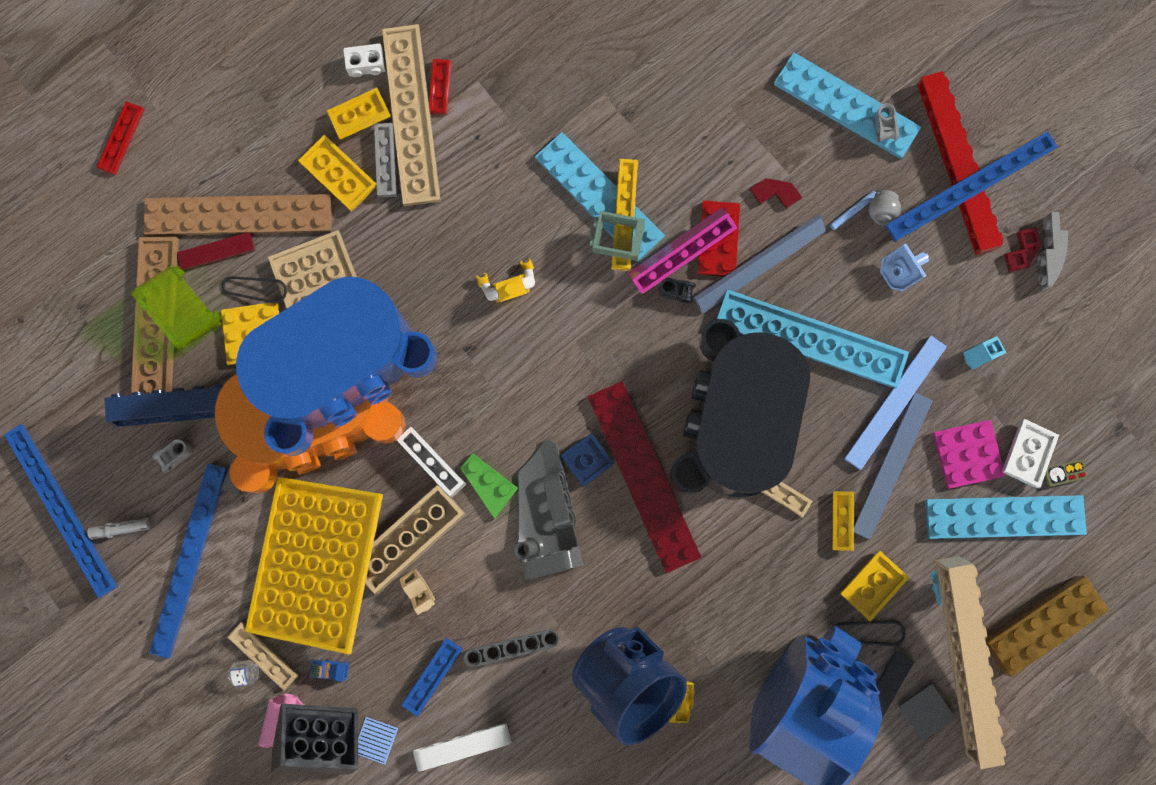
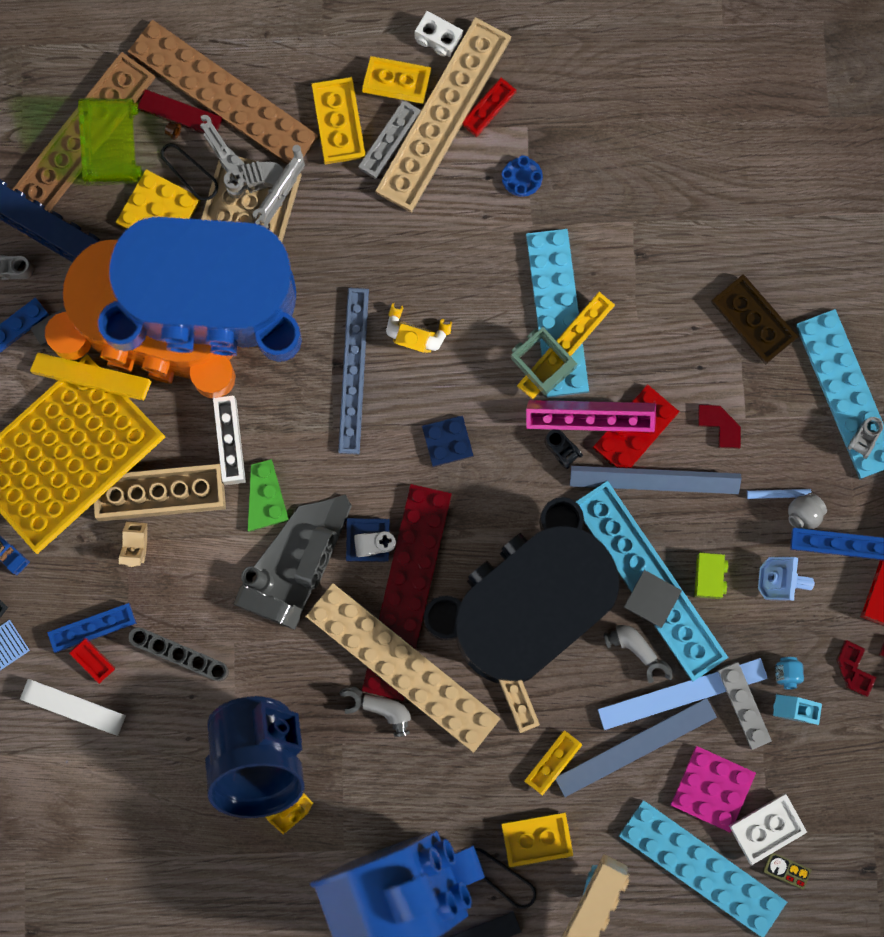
camera: 30 degrees right, 0 degrees up
none -> yellow tile [30,352,151,401]
none -> red tile [69,637,115,684]
none -> reddish brown piece [165,122,181,140]
none -> light grey piece [200,115,305,229]
none -> tan plate [306,583,501,753]
none -> sand blue tile [338,288,369,455]
none -> light grey piece [339,686,411,737]
none -> light grey piece [354,532,396,557]
none -> dark blue plate [422,415,474,467]
none -> blue dish [502,155,543,197]
none -> light grey piece [604,625,673,683]
none -> dark grey tile [623,570,682,628]
none -> lime brick [694,553,728,599]
none -> dark brown plate [711,274,798,365]
none -> light grey plate [717,661,772,750]
none -> dark azure head [775,657,804,690]
none -> dark red tile [836,640,877,697]

